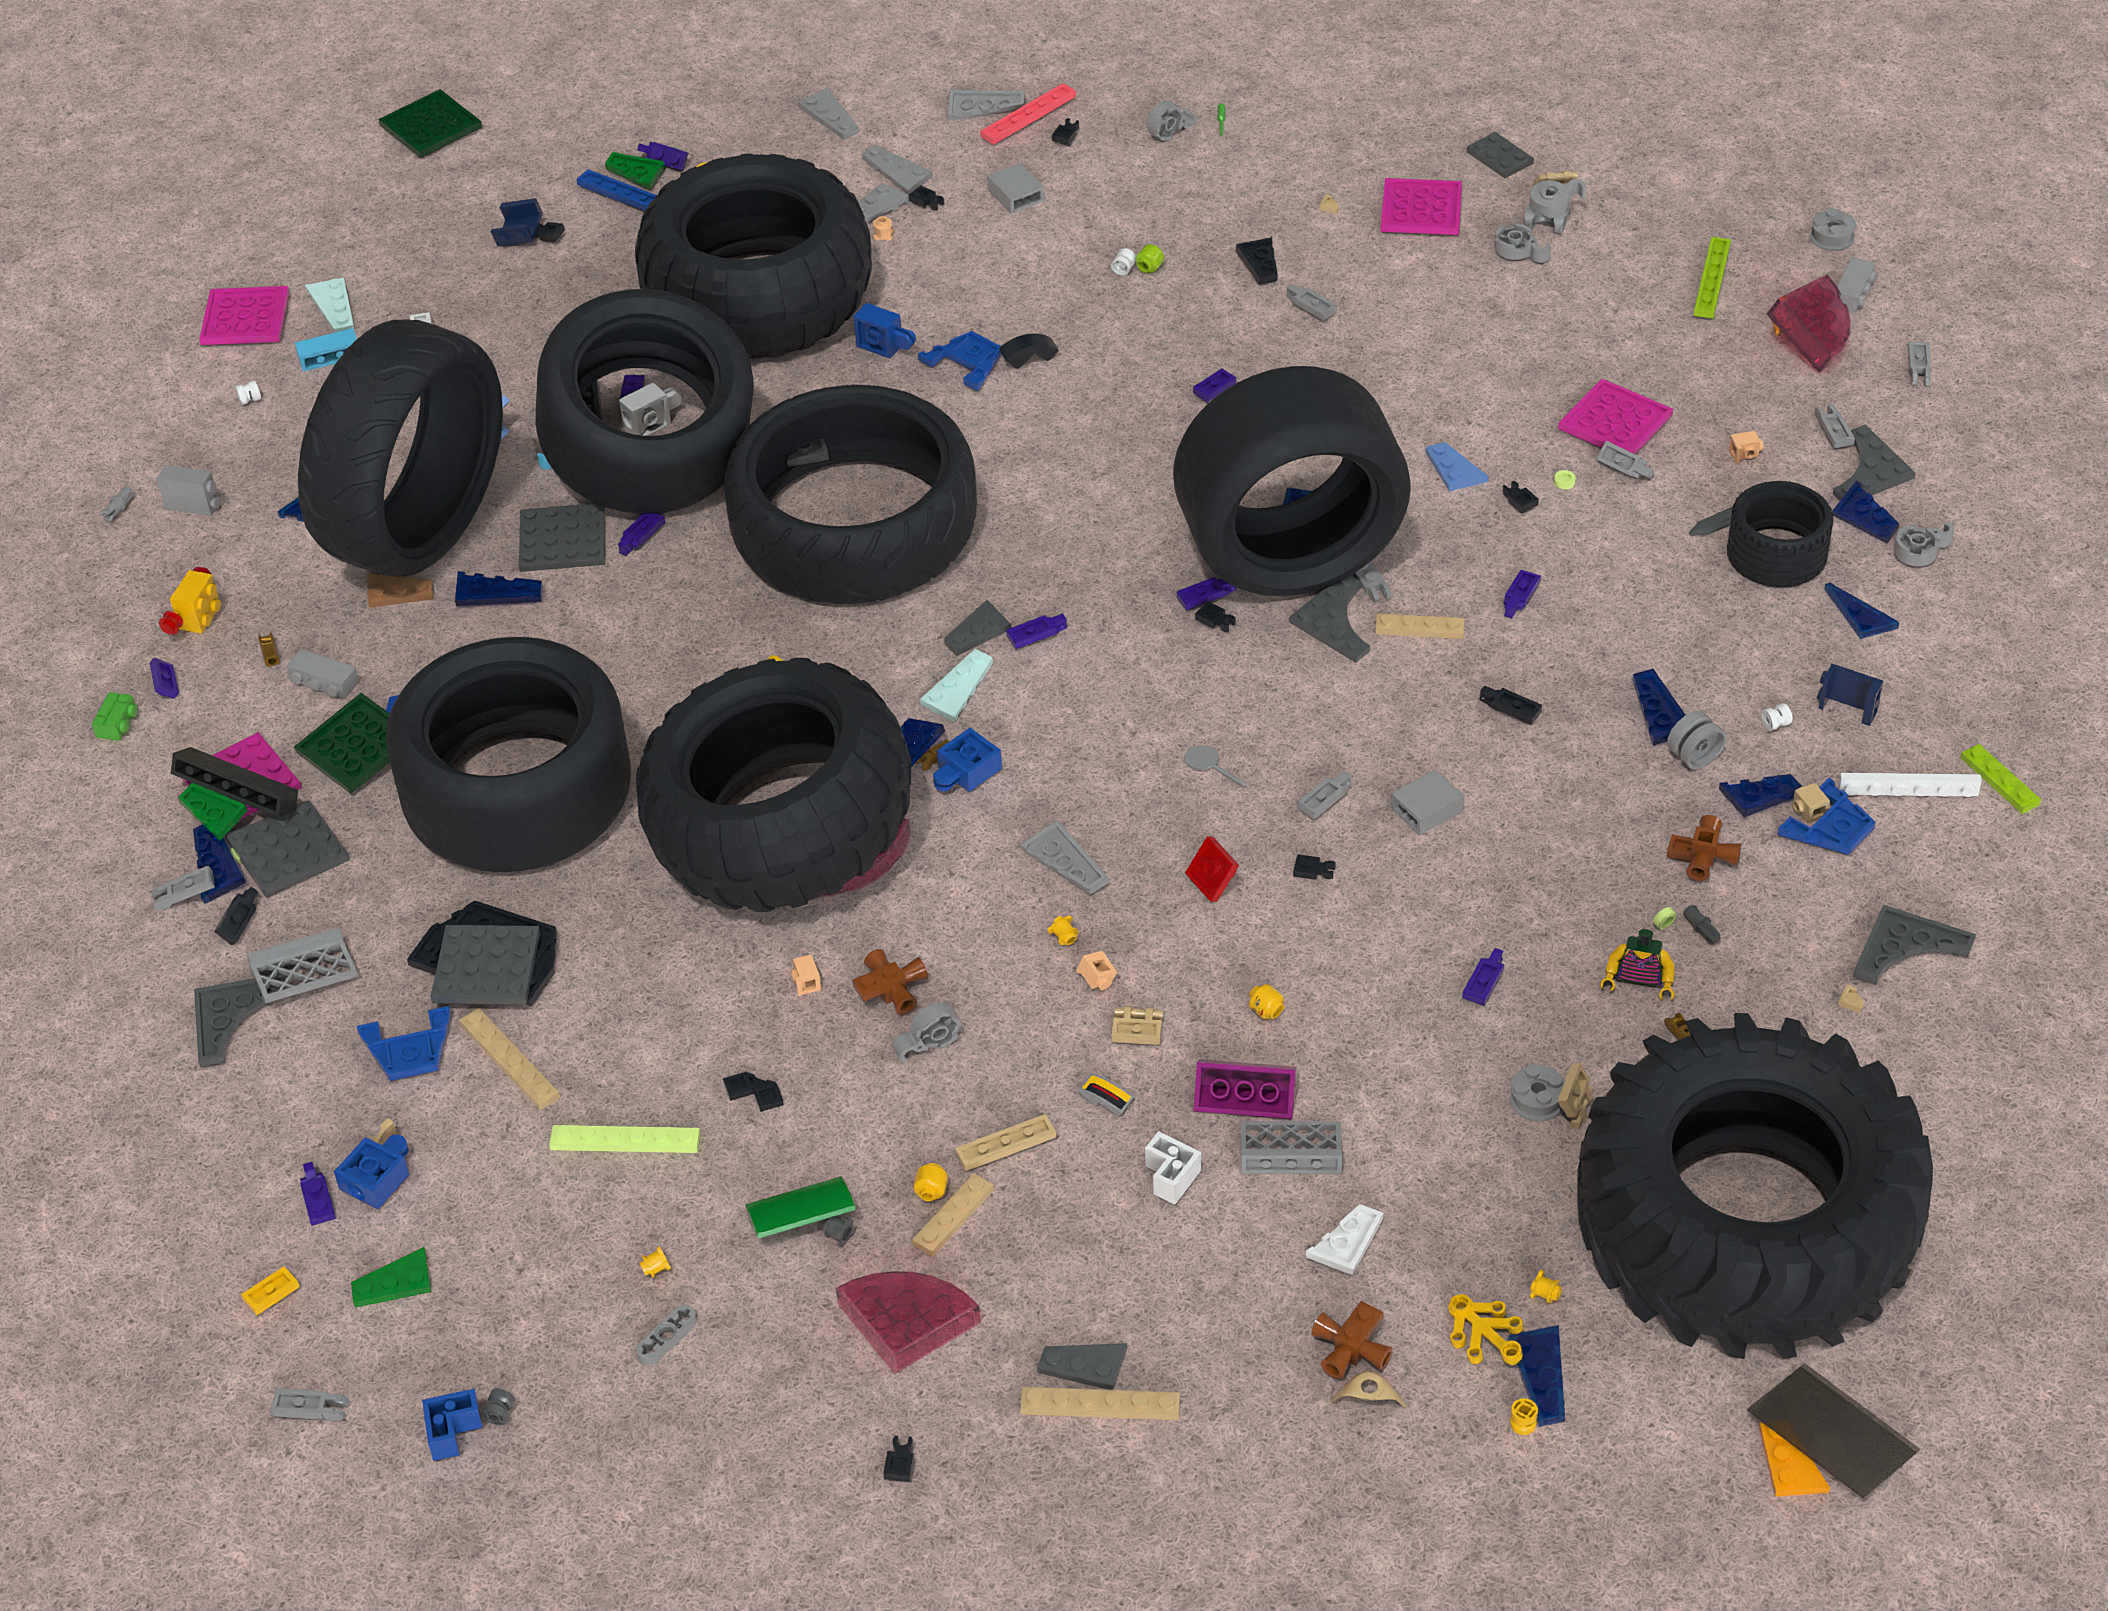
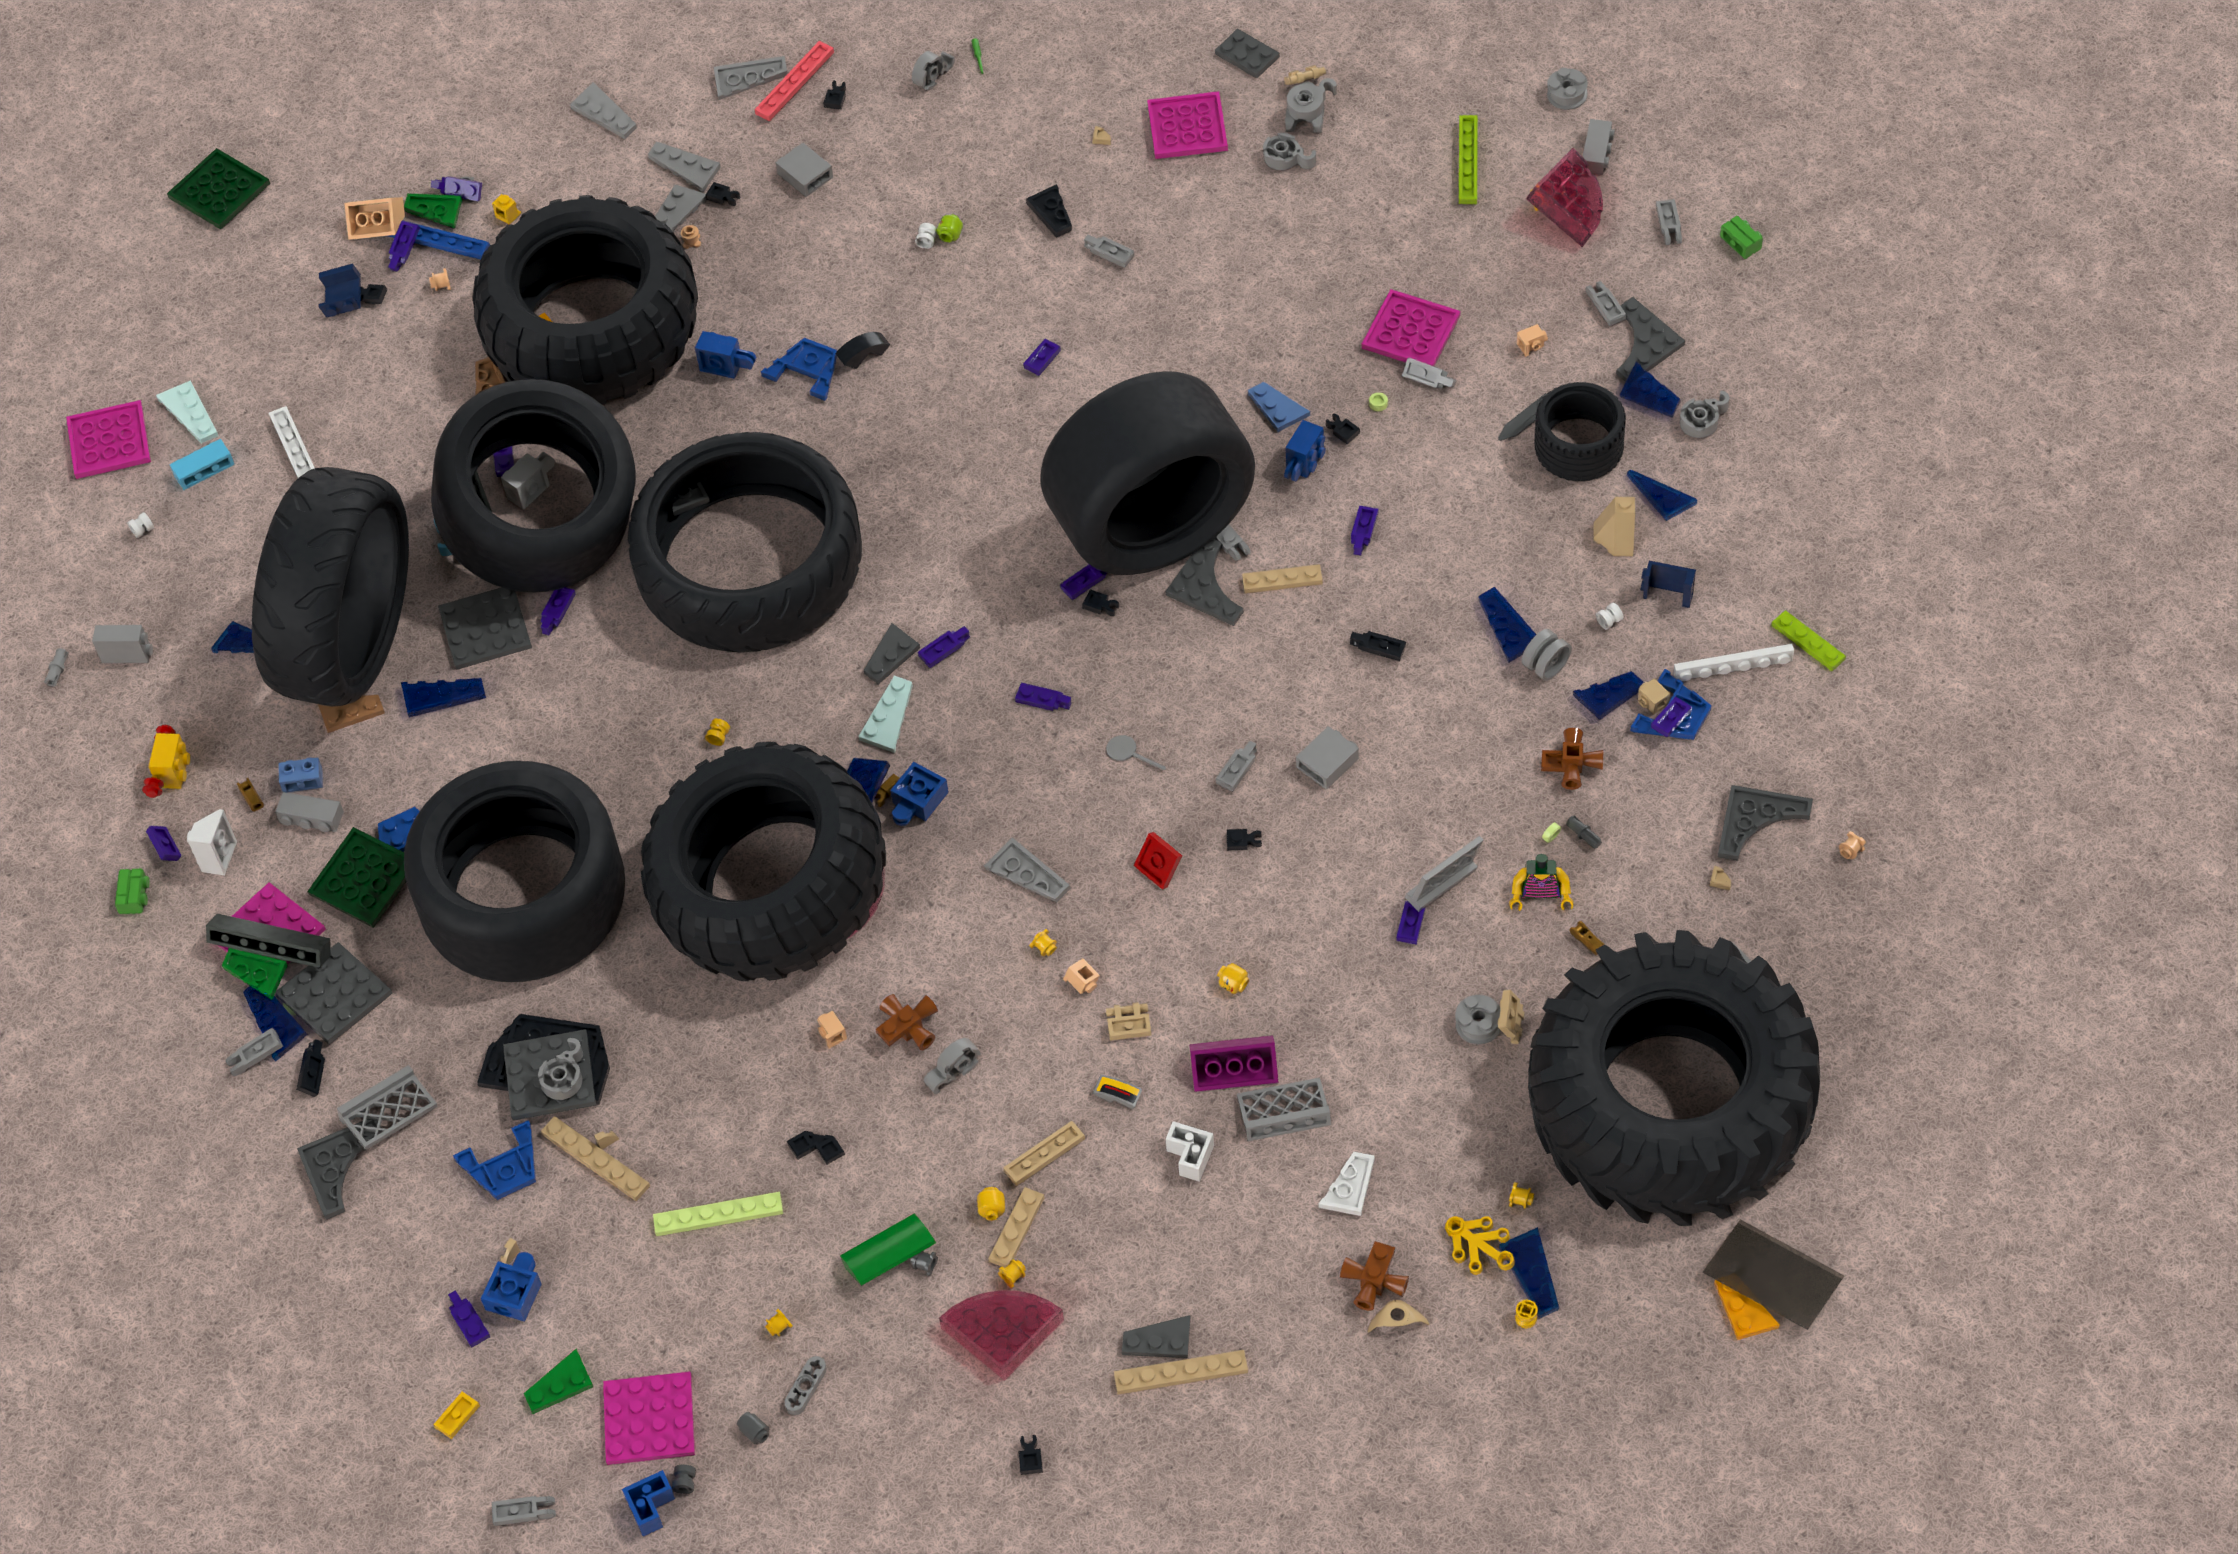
camera: 10 degrees left, 10 degrees up
none -> white slope [187,809,237,876]
none -> medium blue brick [279,757,323,793]
none -> light nougat slope [344,197,405,240]
none -> dark purple hinge [388,220,420,272]
none -> light nougat brick [429,268,451,291]
none -> light grey piece [538,1038,583,1100]
none -> tan tile [594,1131,619,1149]
none -> dark pink plate [603,1371,695,1465]
none -> dark grey brick [737,1412,769,1444]
none -> yellow brick [998,1259,1026,1289]
none -> dark purple hinge [1015,682,1072,711]
none -> blue brick [1284,420,1326,482]
none -> light grey fence [1405,836,1484,912]
none -> tan slope [1593,497,1635,556]
none -> dark purple plate [1651,696,1692,738]
none -> bright green brick [1720,216,1763,259]
none -> light nougat brick [1839,831,1866,859]

